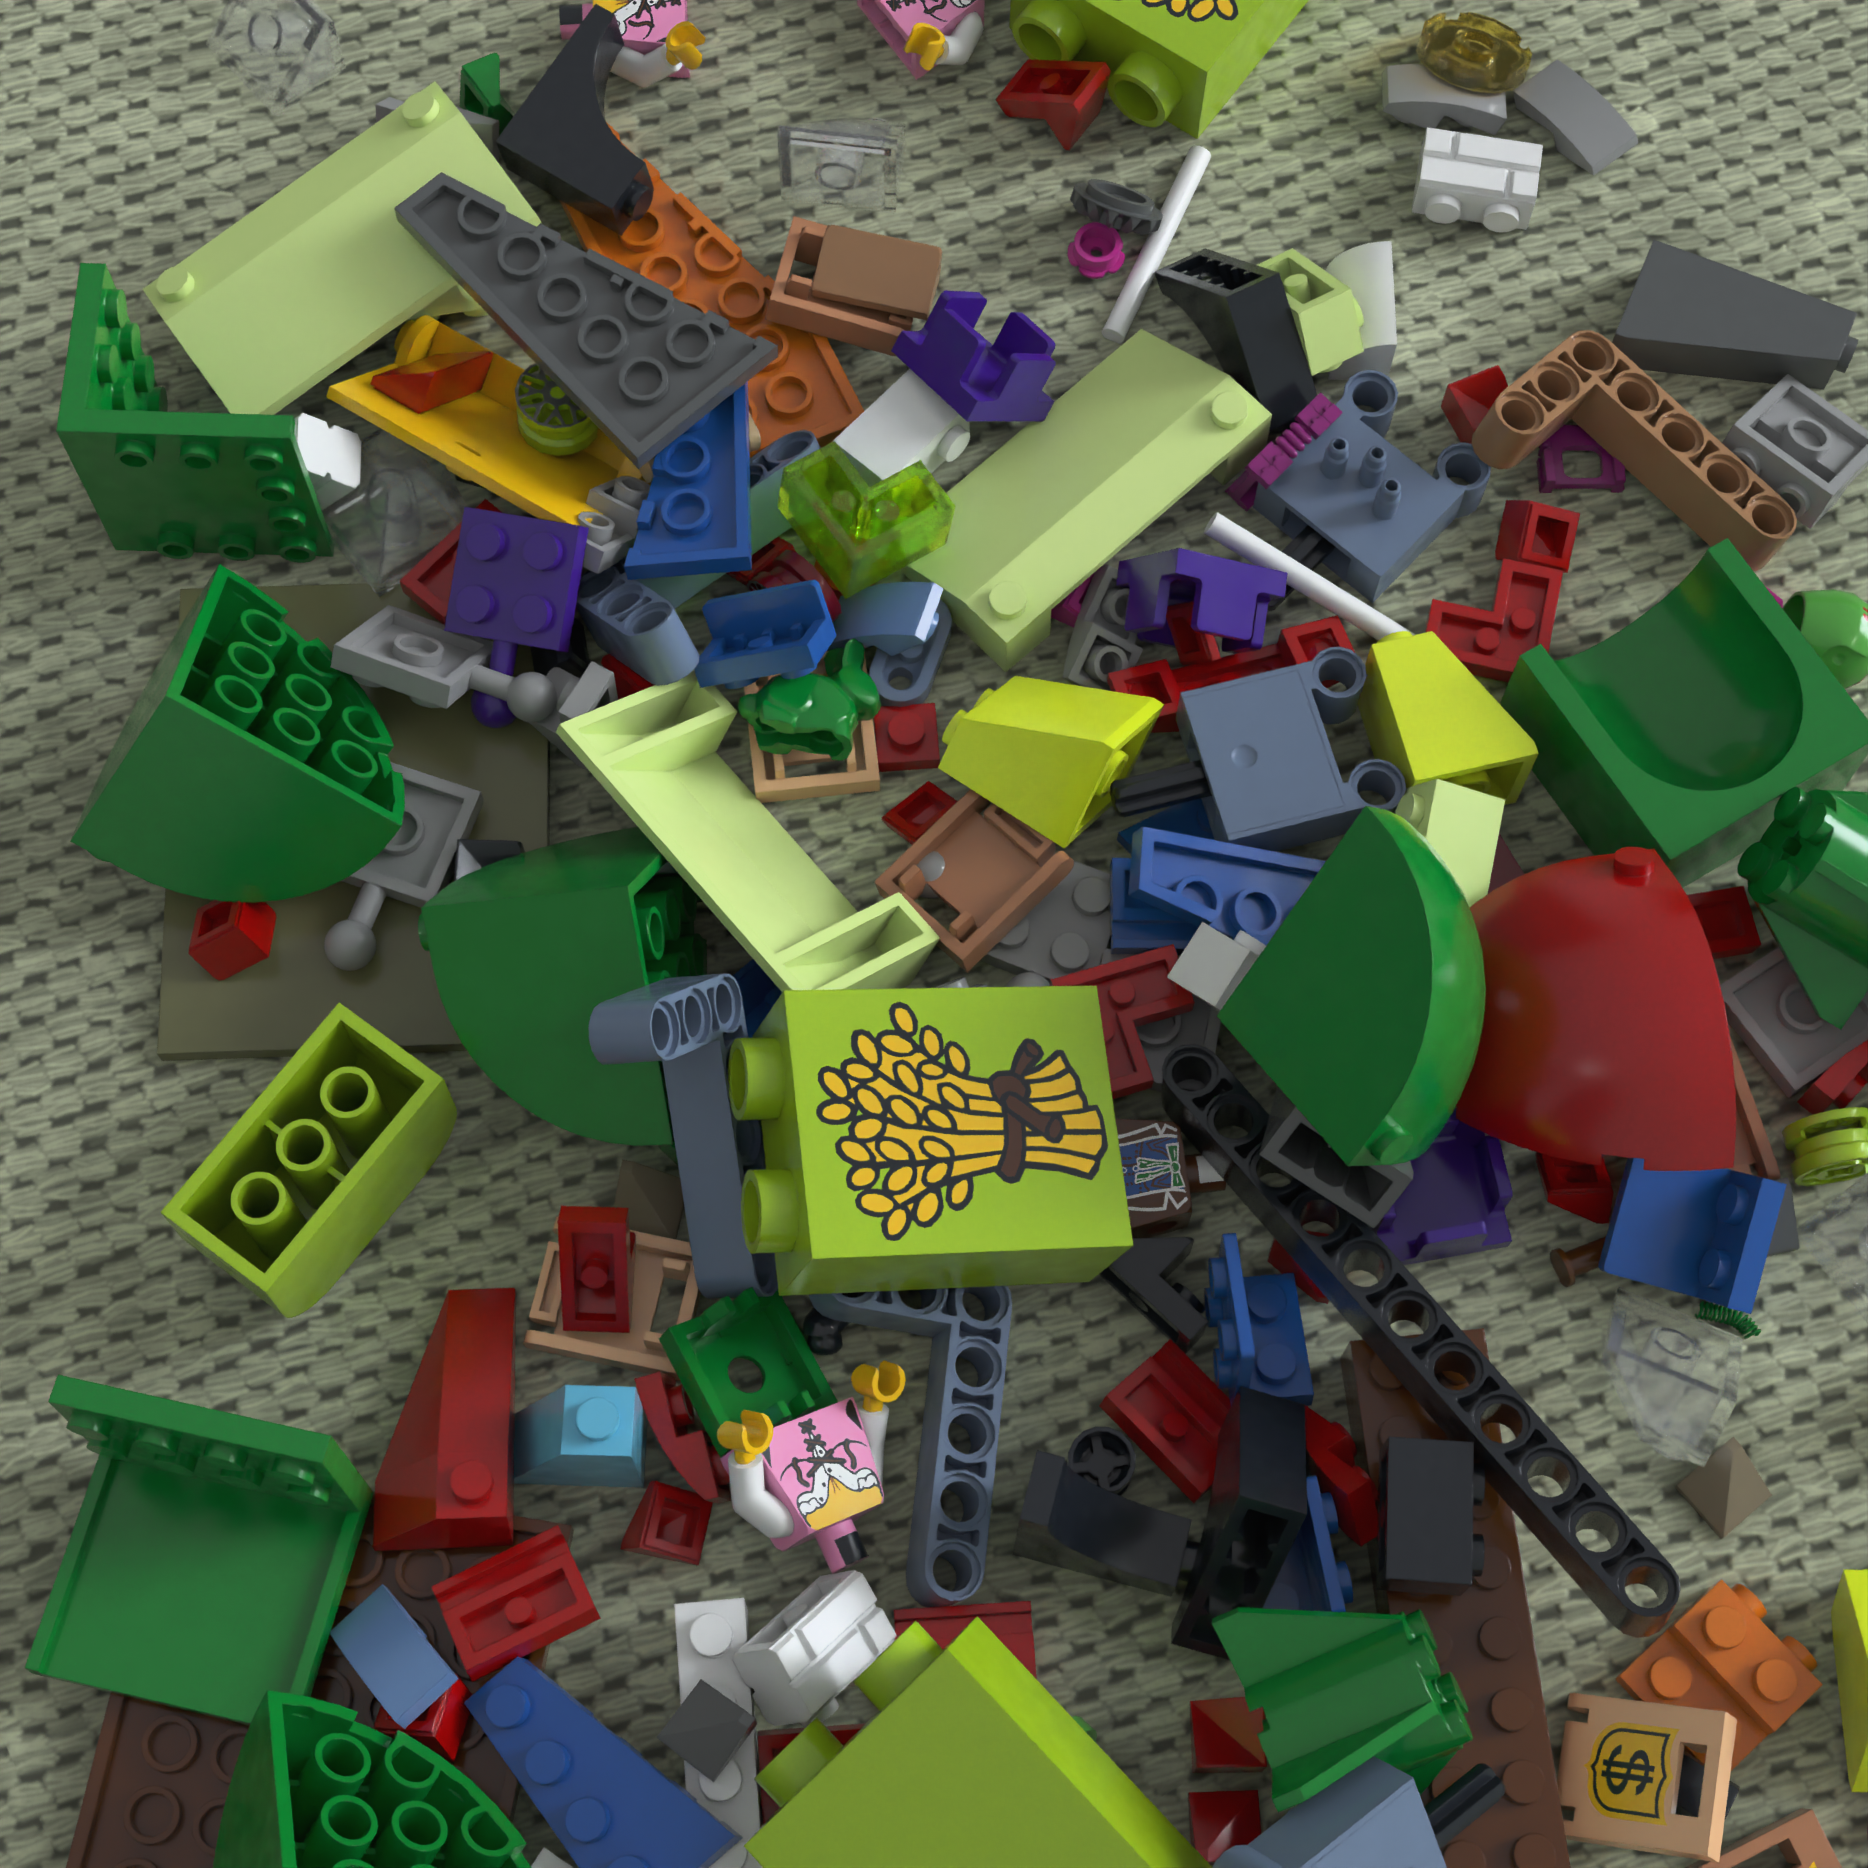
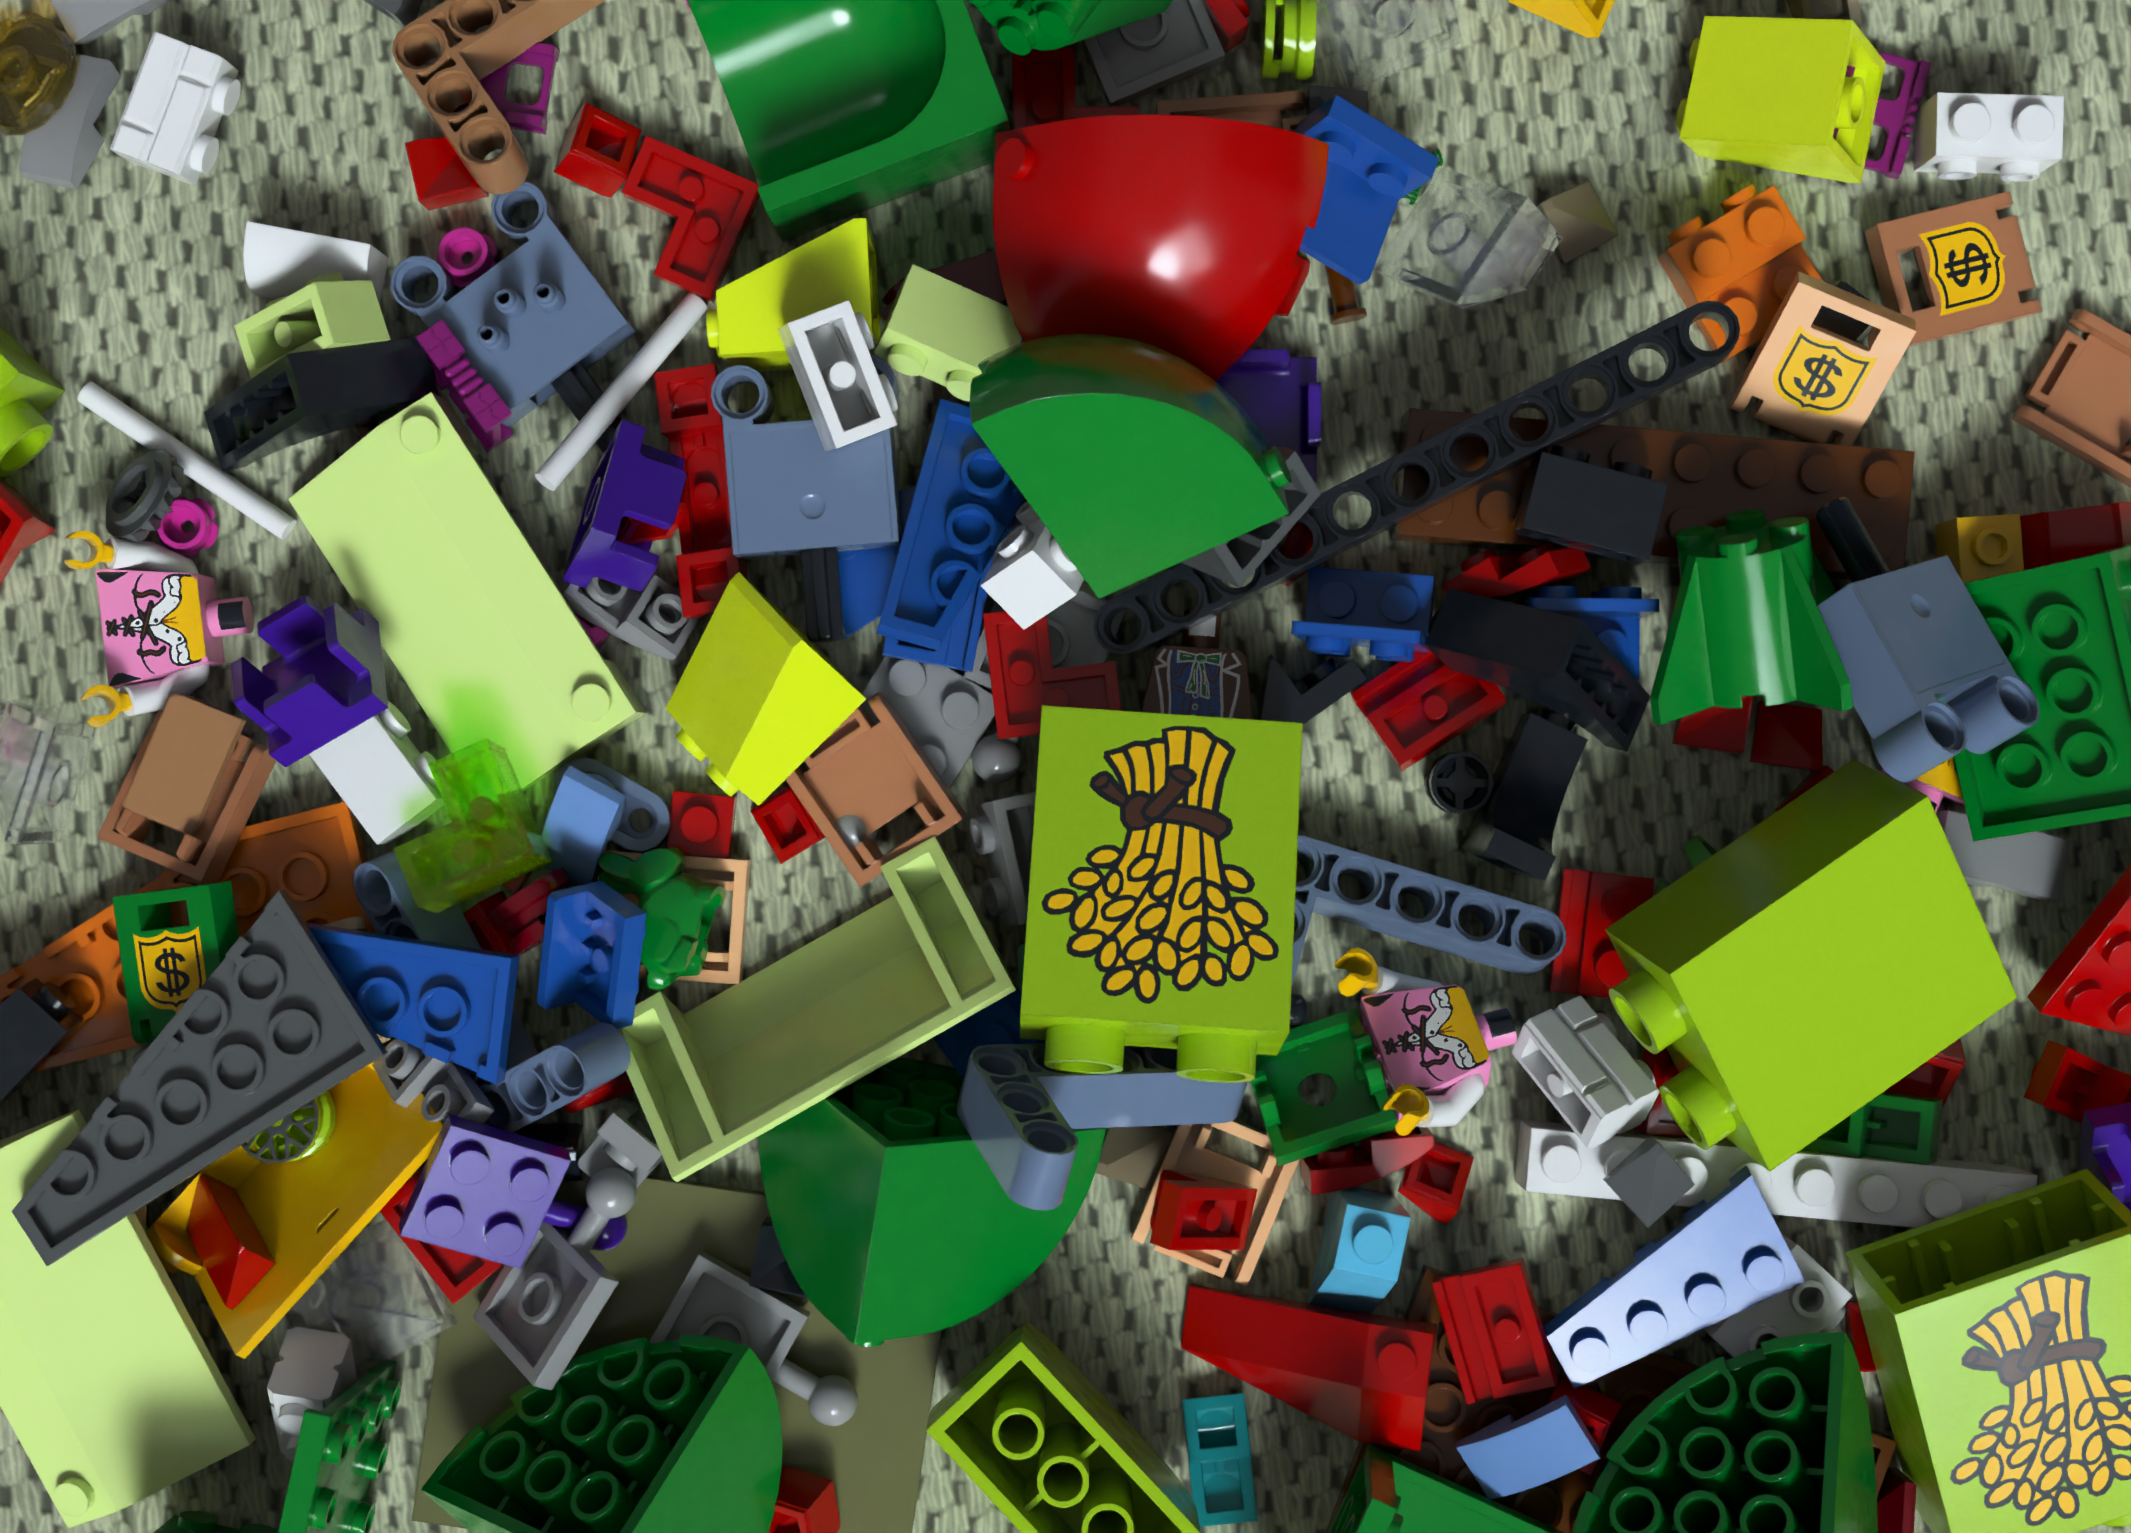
camera: 75 degrees left, 20 degrees up
none -> torso [64,530,254,727]
none -> green container [112,881,239,1044]
none -> dark pink plate [436,228,498,288]
none -> white brick [778,300,898,451]
none -> teal slope [1182,1393,1258,1527]

